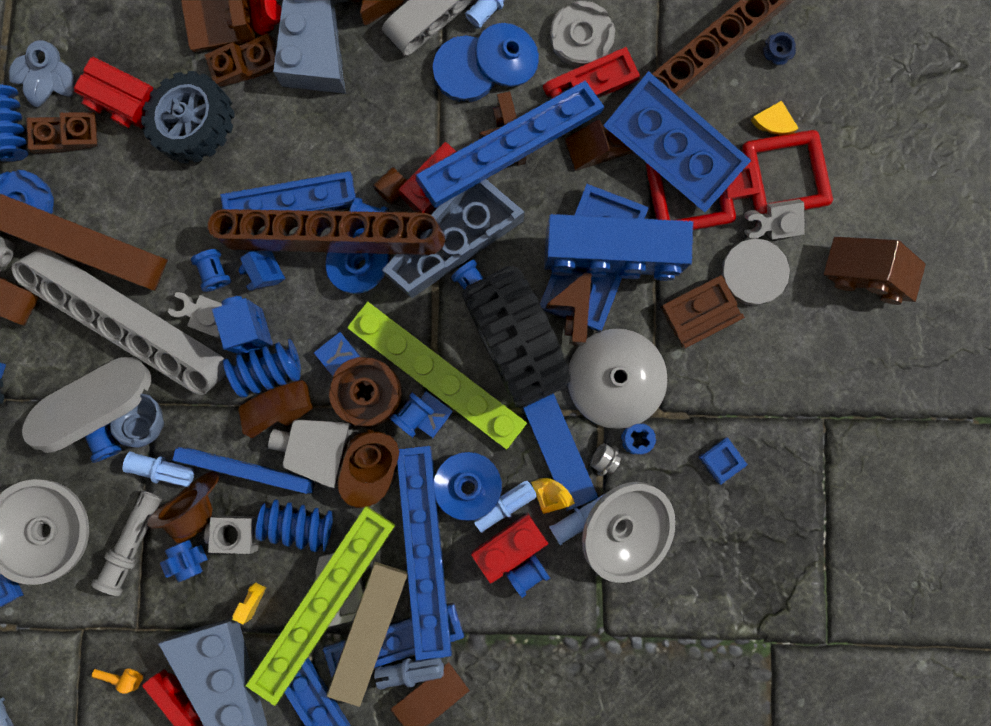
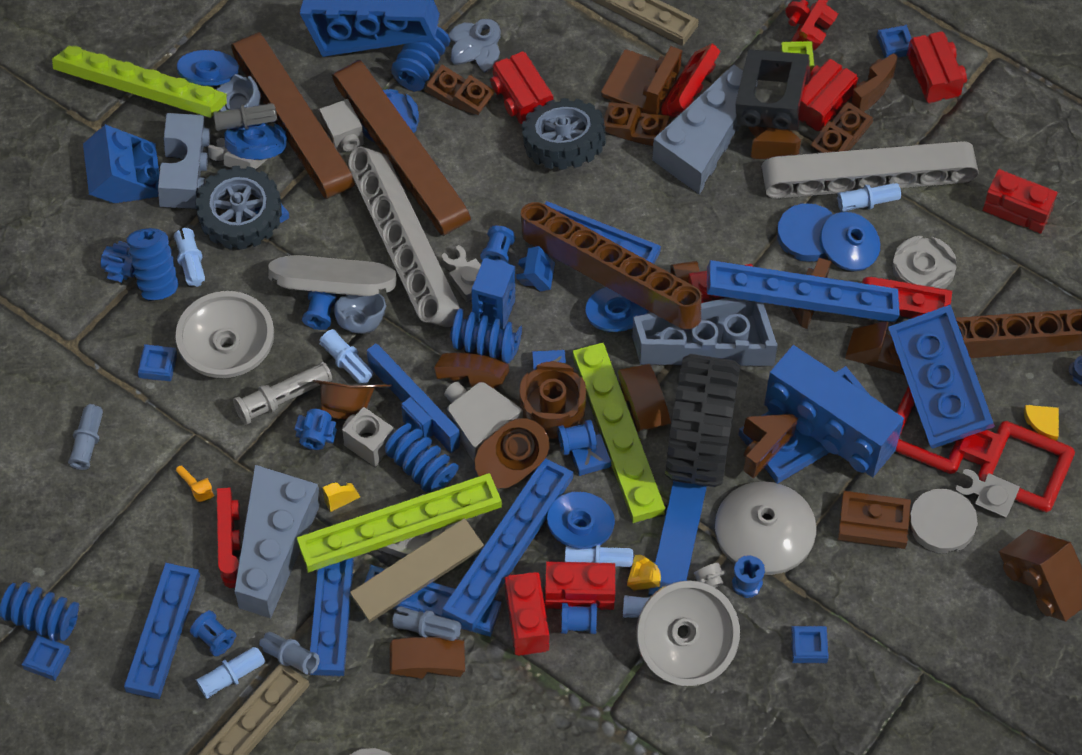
camera: 35 degrees right, 25 degrees down
none -> blue tile [402,397,433,439]
none -> red brick [505,572,549,656]
none -> reddish brown slope [618,364,671,432]

